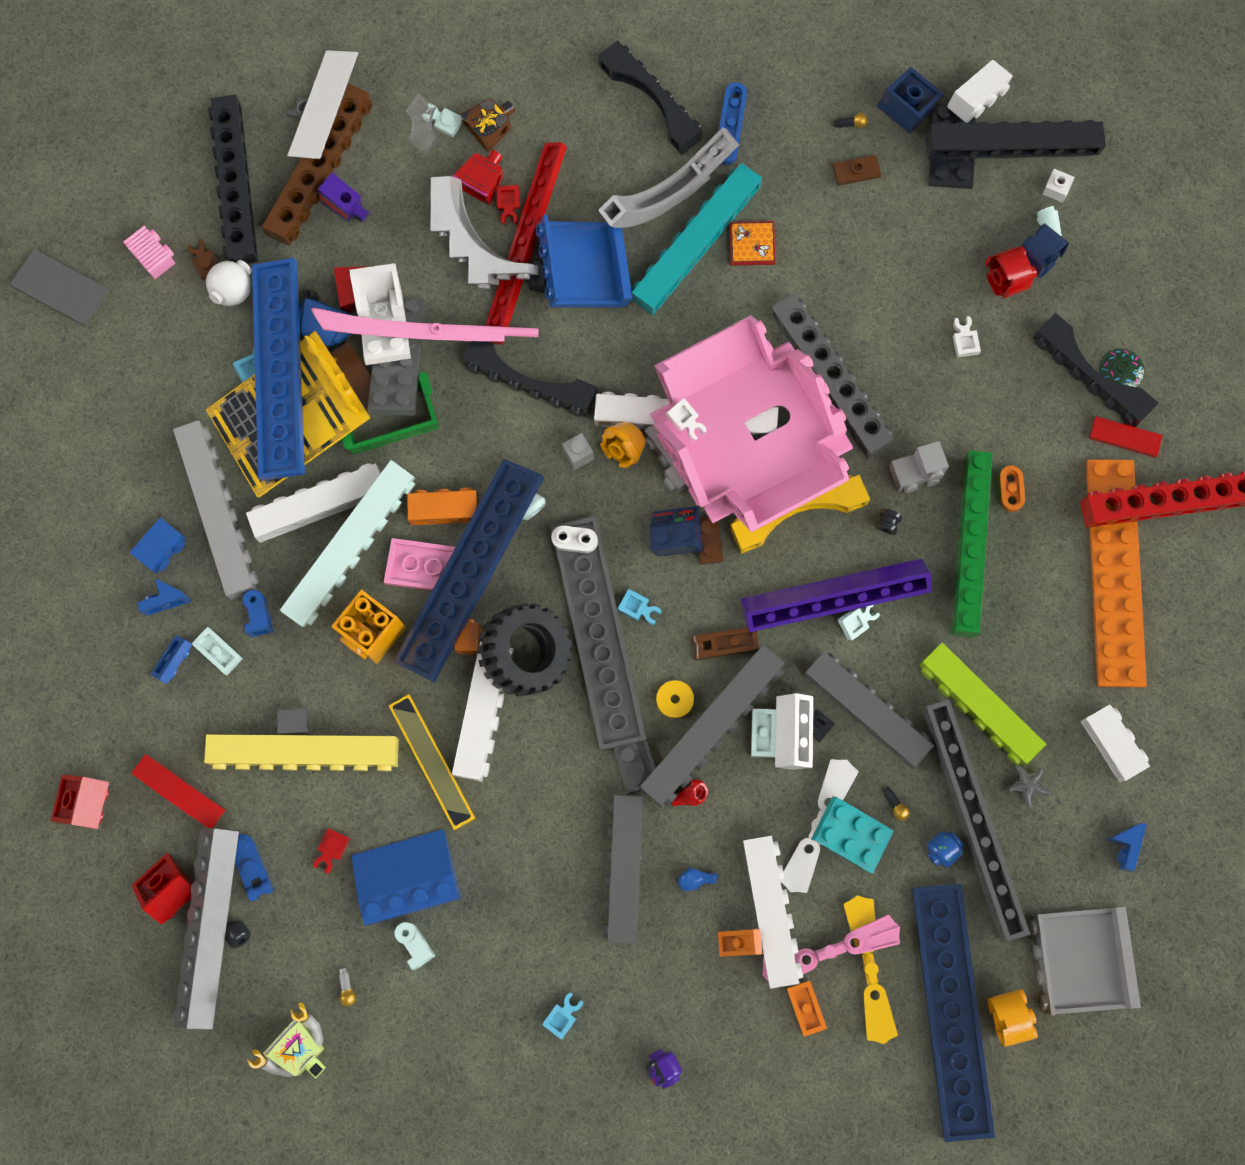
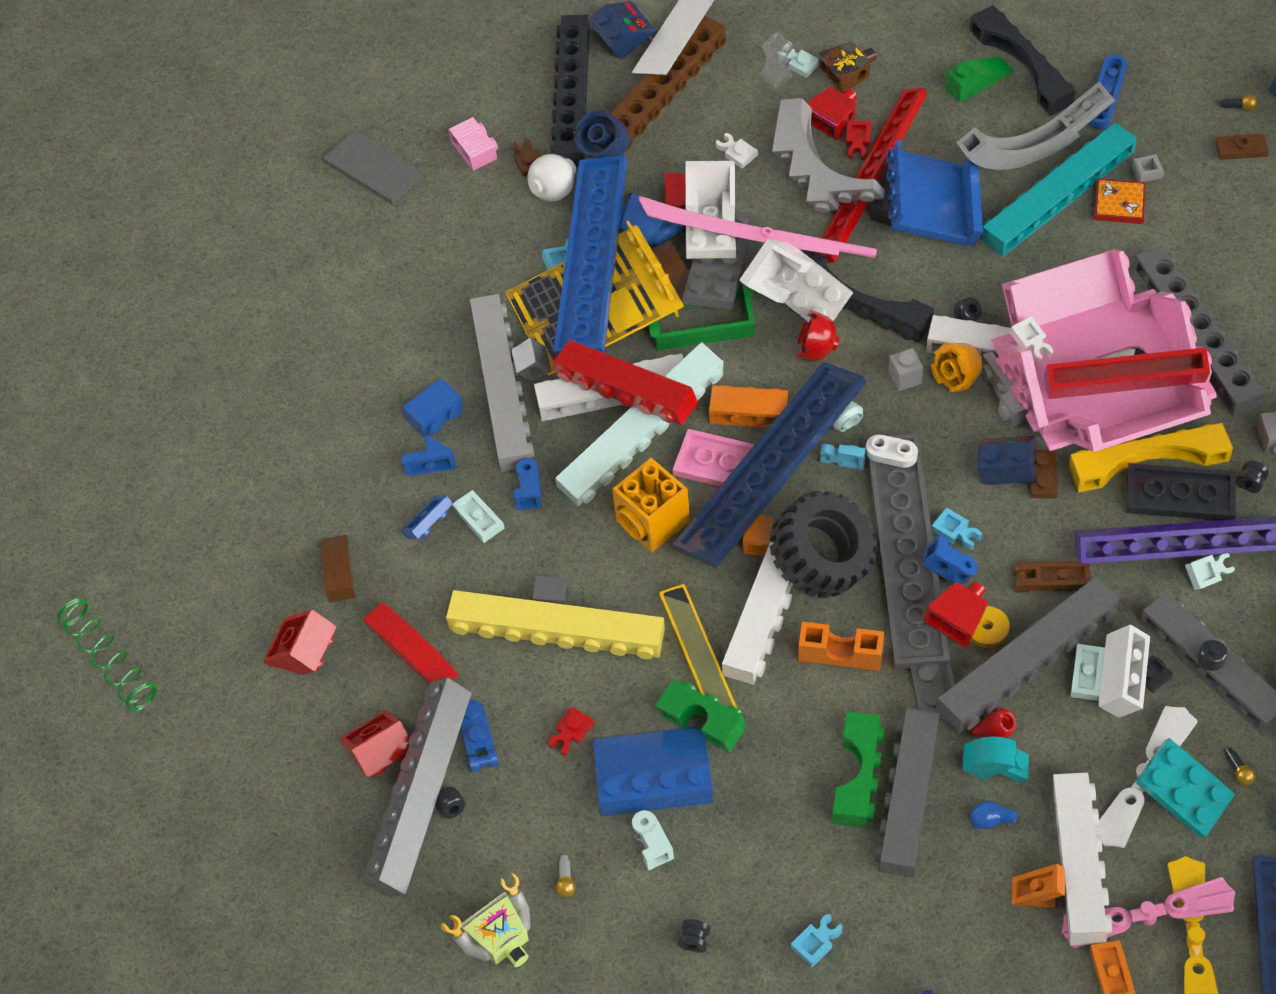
camera: 10 degrees right, 20 degrees down
dark purple torso [318,173,369,223] -> none
none -> reddish brown slope [322,535,355,603]
none -> dark grey brick [511,338,551,382]
none -> red brick [553,340,698,426]
none -> dark blue brick [575,110,631,159]
none -> dark blue slope [588,1,656,59]
none -> green arch [655,679,747,753]
none -> black wheel [678,919,711,953]
none -> white plate [716,133,758,168]
none -> white bracket [740,239,853,322]
none -> red cylinder [795,310,840,362]
none -> orange arch [798,622,884,671]
none -> medium azure plate [820,444,866,470]
none -> green arch [832,711,885,828]
none -> blue leg [922,534,978,584]
none -> red torso [923,582,988,649]
none -> green slope [945,57,1015,103]
none -> black piece [954,297,982,321]
none -> teal brick [963,737,1029,782]
none -> red brick [1044,347,1210,400]
none -> black plate [1126,463,1236,520]
none -> light grey brick [1132,154,1164,182]
none -> black piece [1197,640,1228,671]

